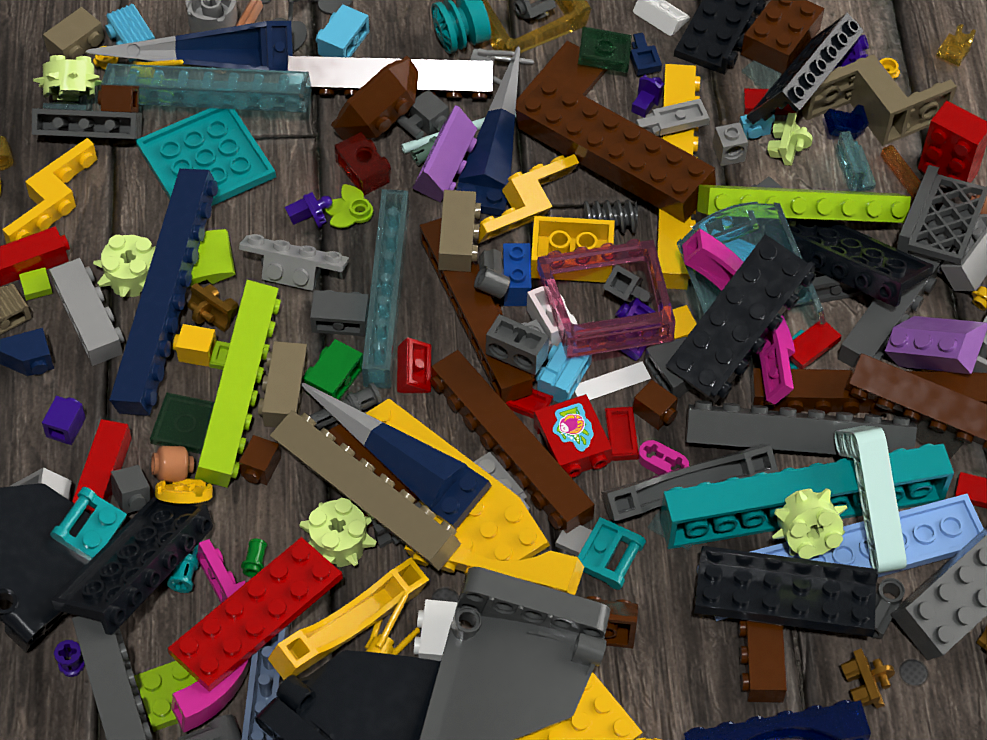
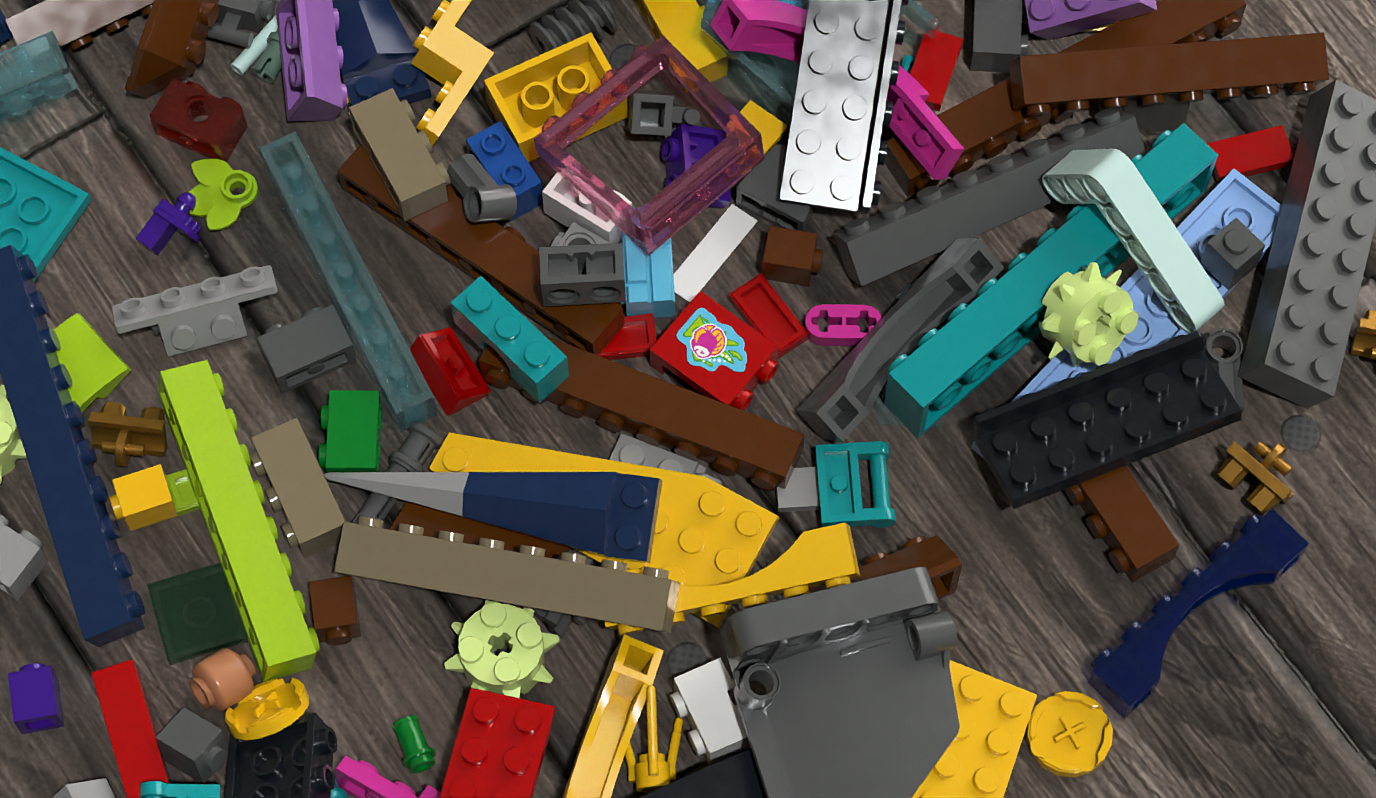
camera: 30 degrees left, 10 degrees up
none -> teal arch [450,276,569,403]
none -> dark grey brick [1200,218,1265,290]

